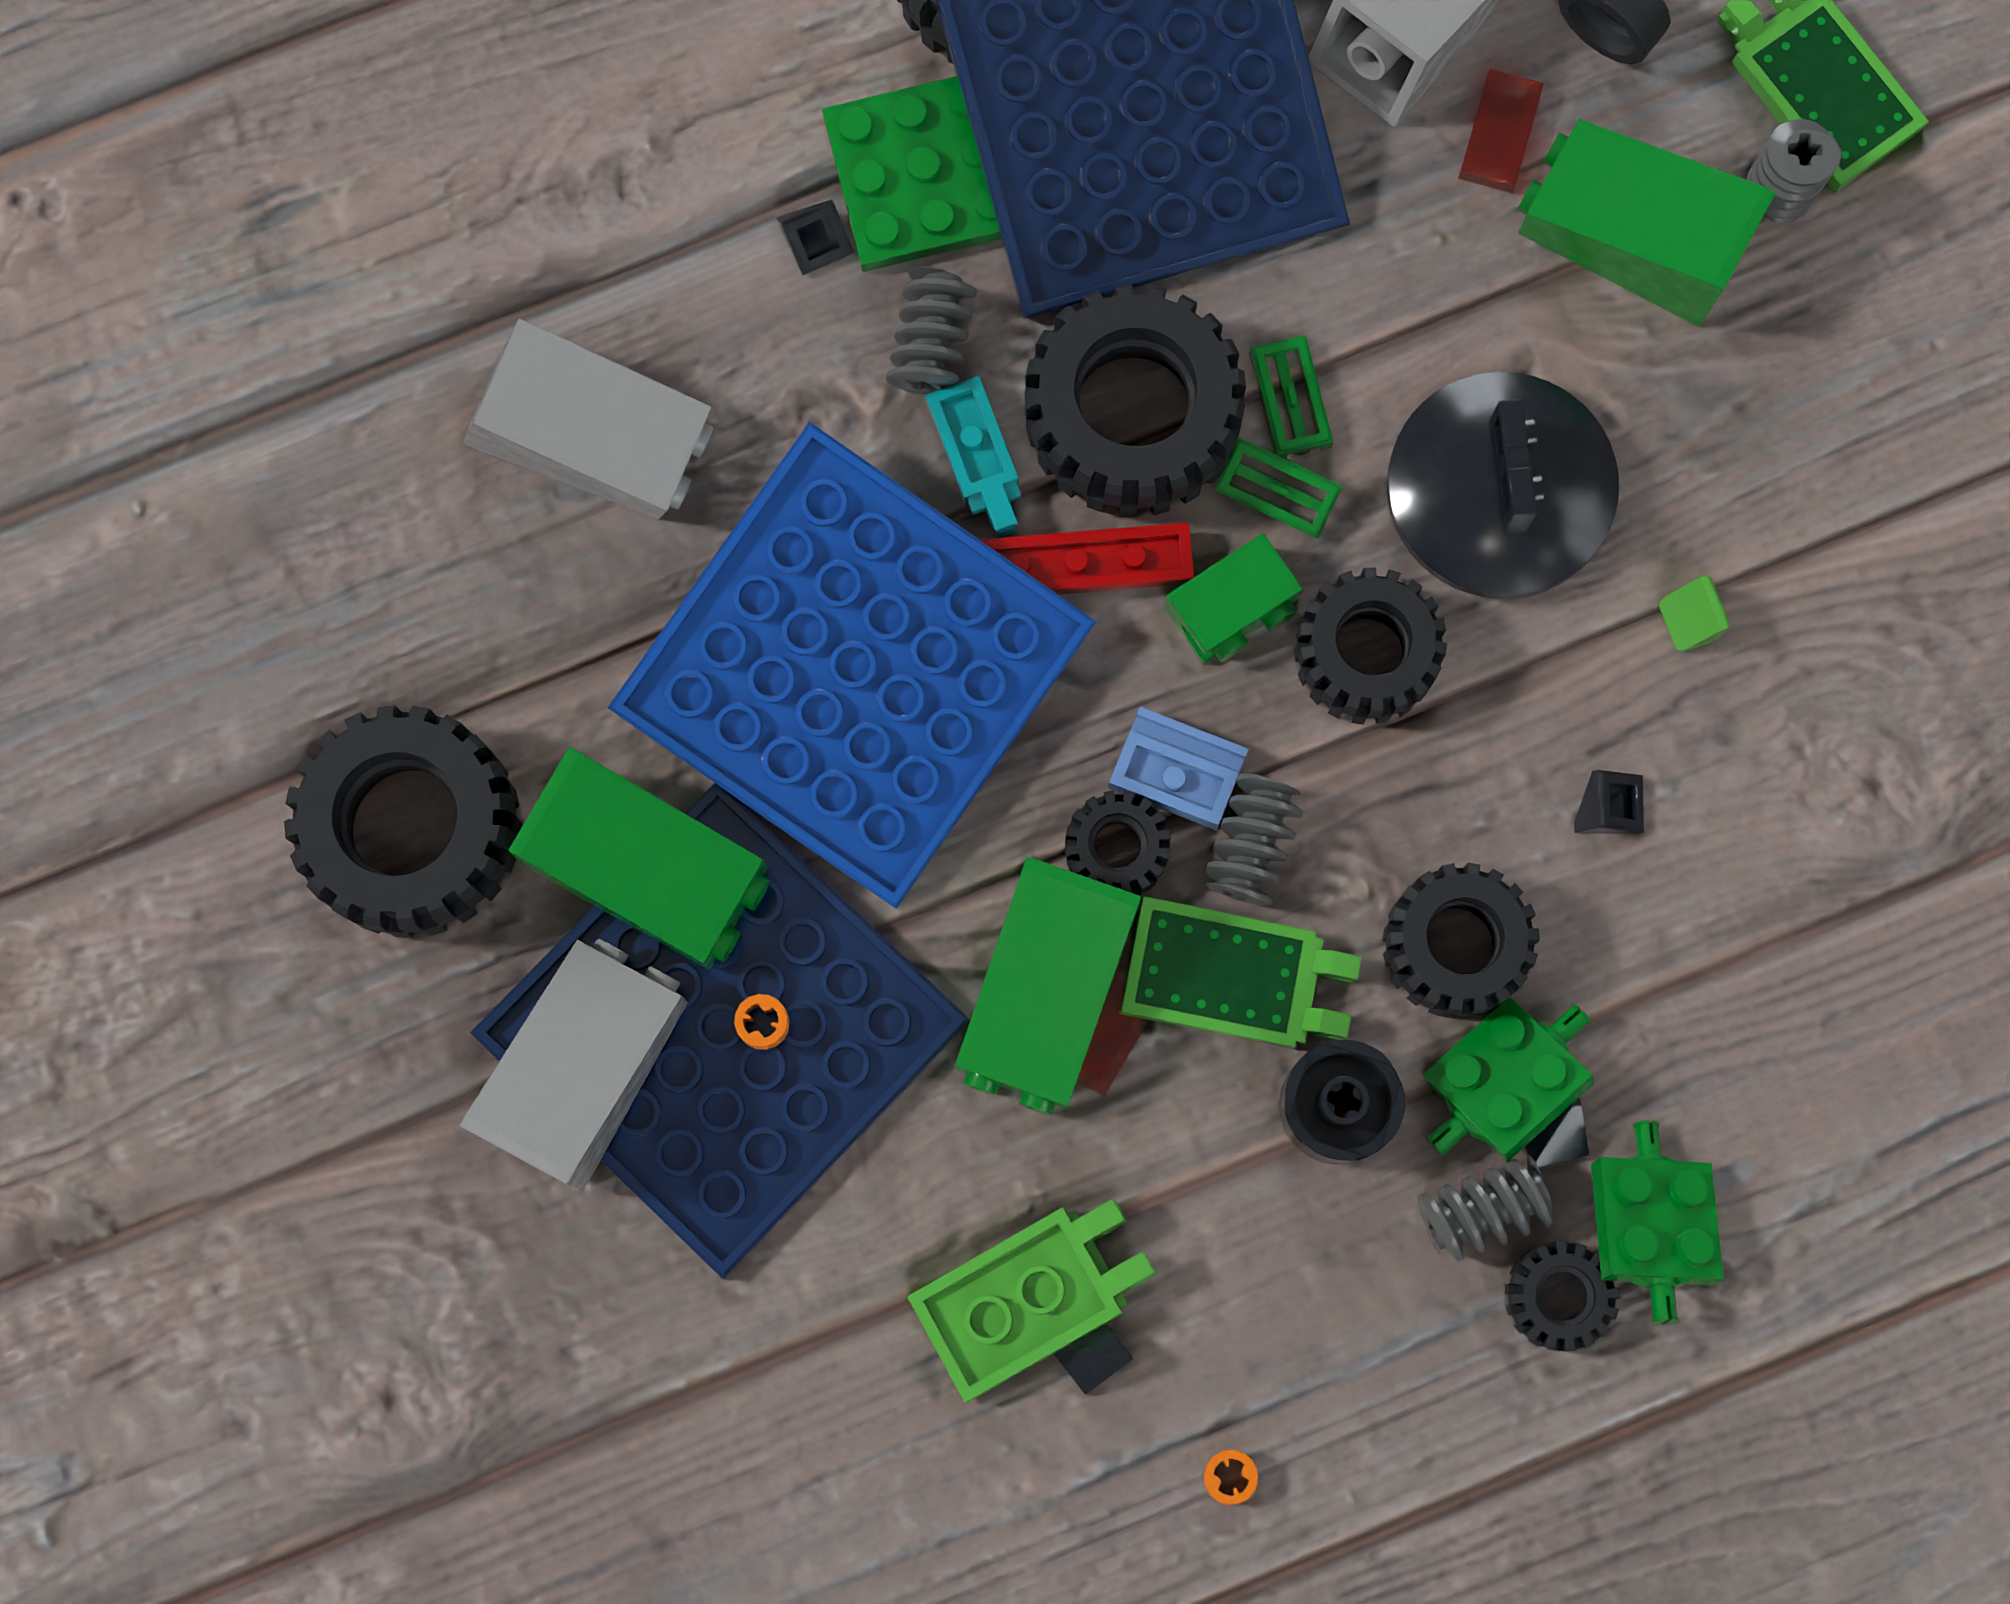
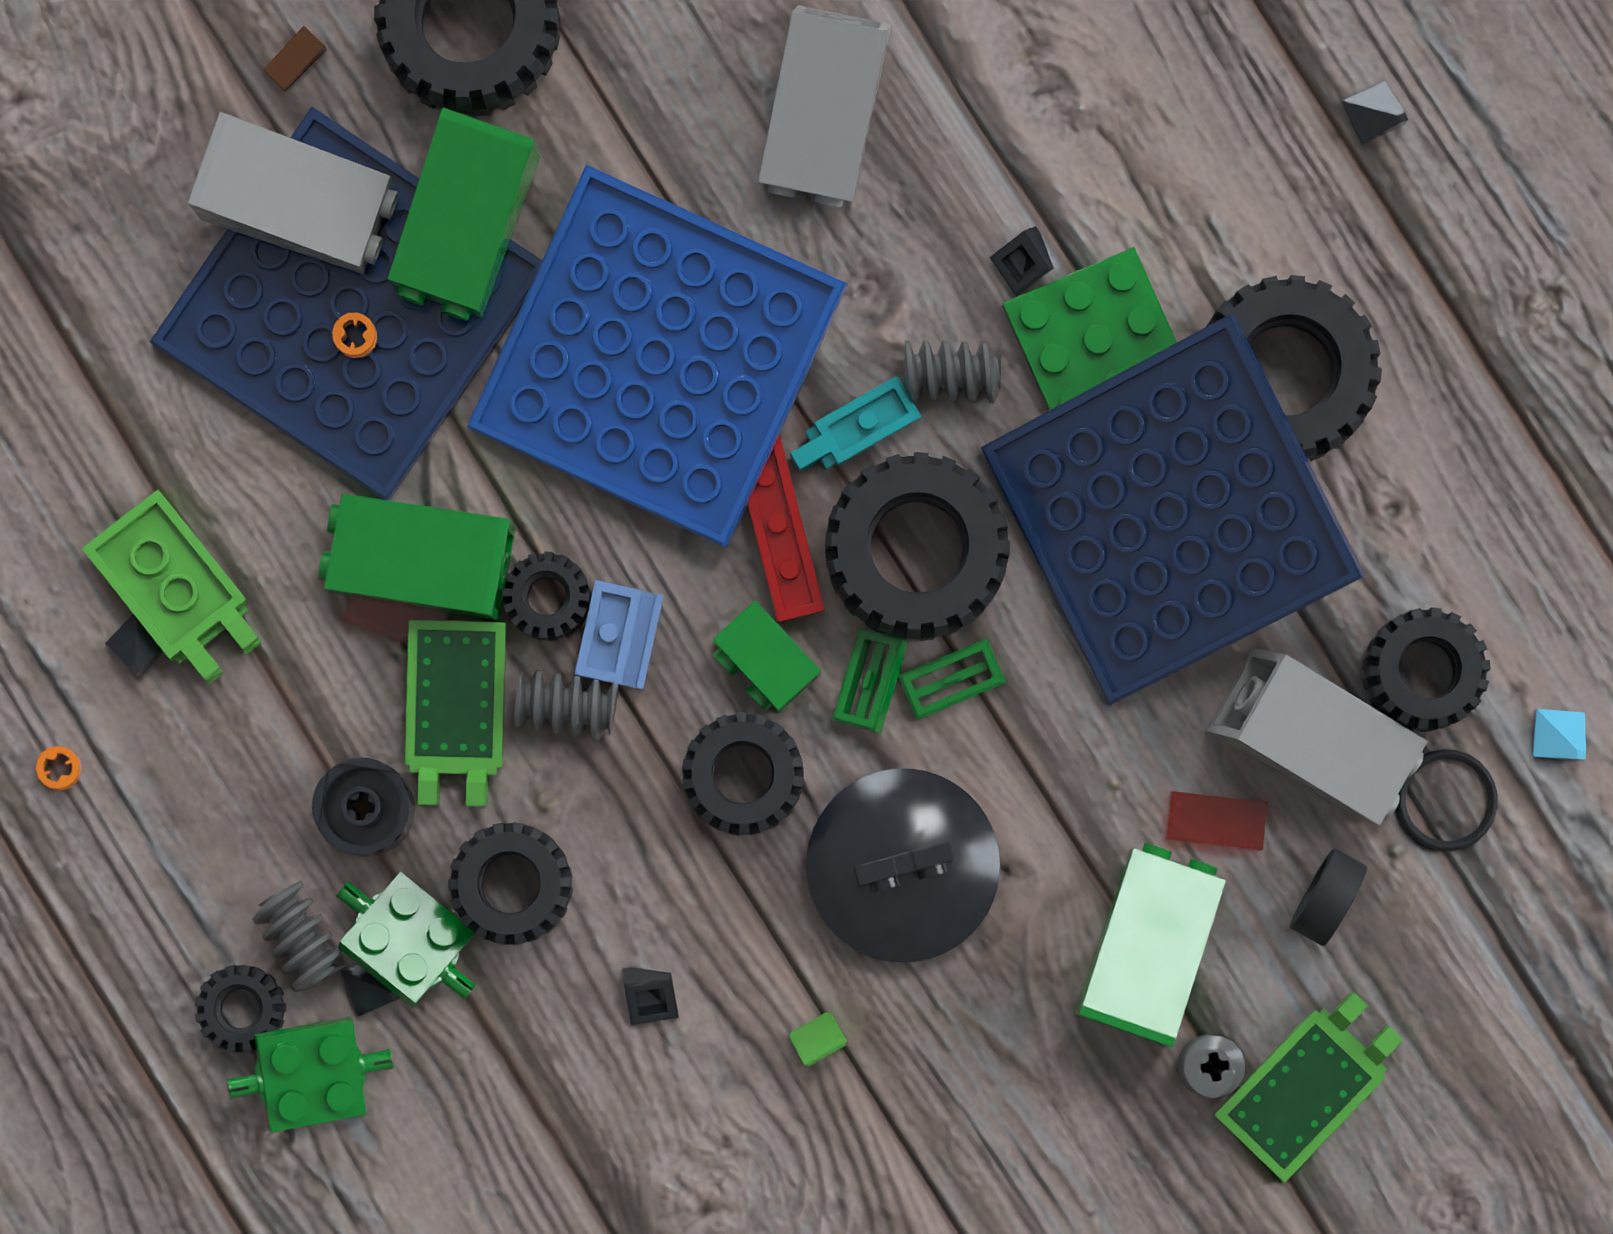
camera: 80 degrees right, 5 degrees up
none -> reddish brown piece [263,26,327,92]

